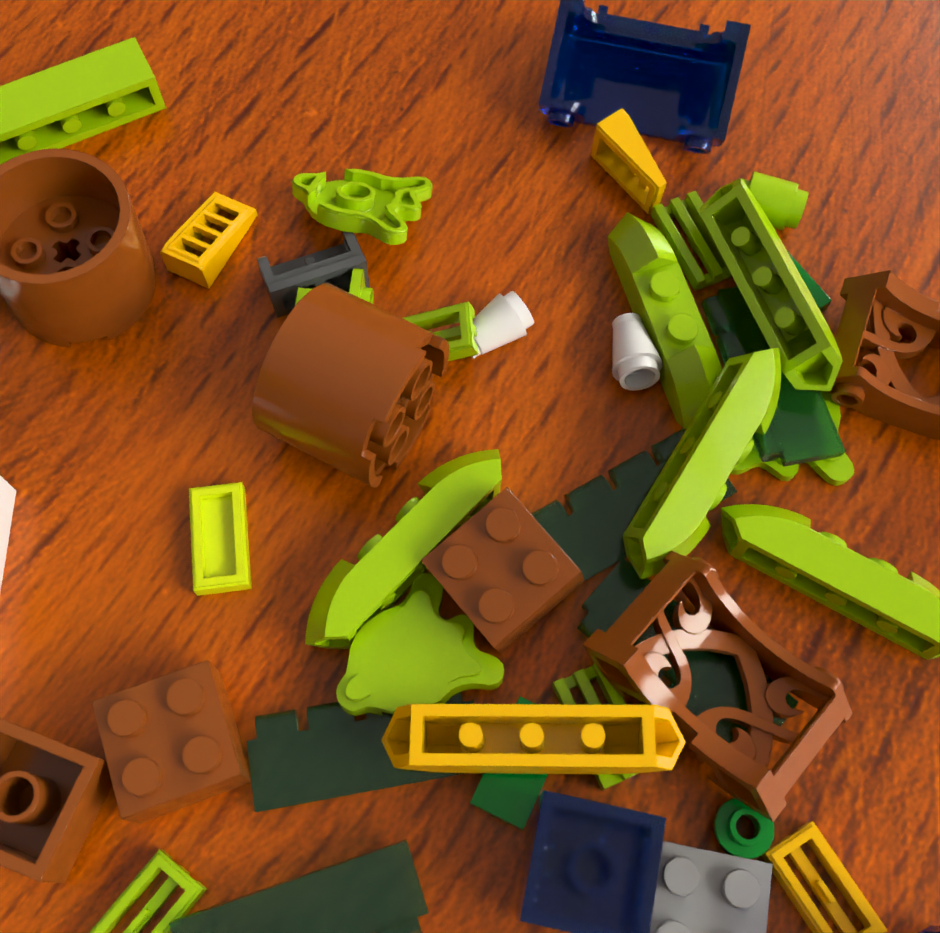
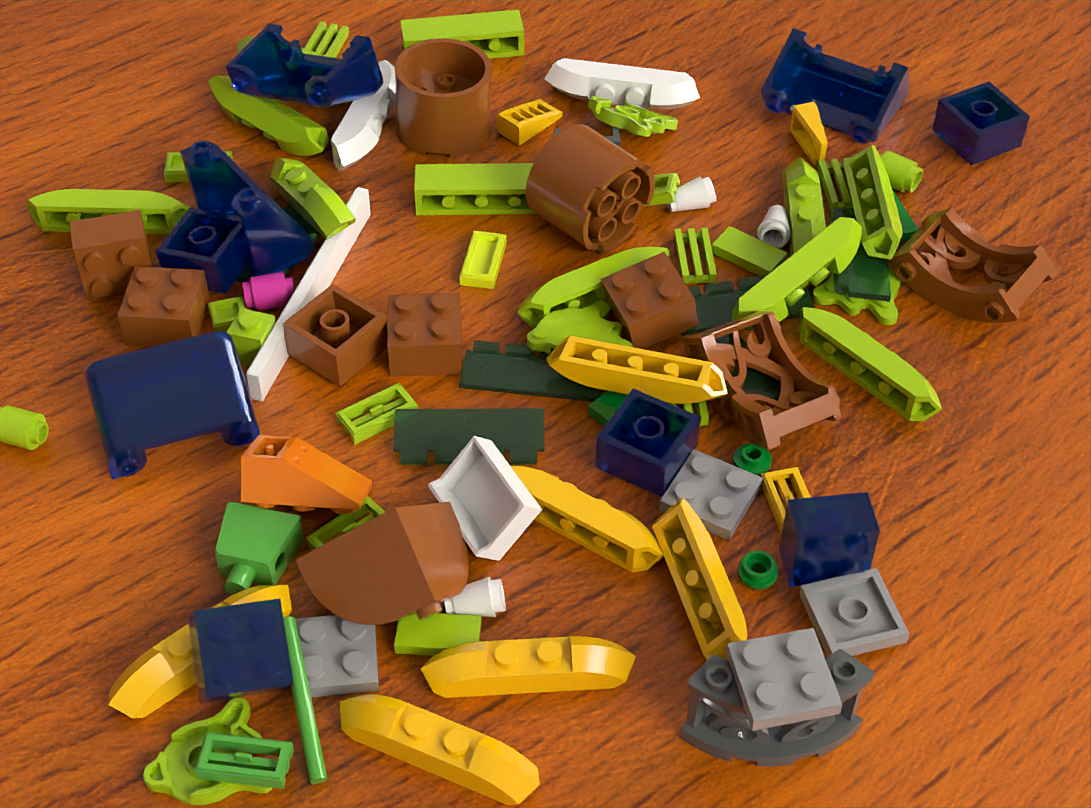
camera: 20 degrees right, 20 degrees down
none -> lime brick [414,163,537,215]
none -> white brick [545,58,700,110]
none -> lime tile [673,227,717,284]
none -> lime tile [712,226,788,278]
none -> clear blue brick [932,81,1030,166]

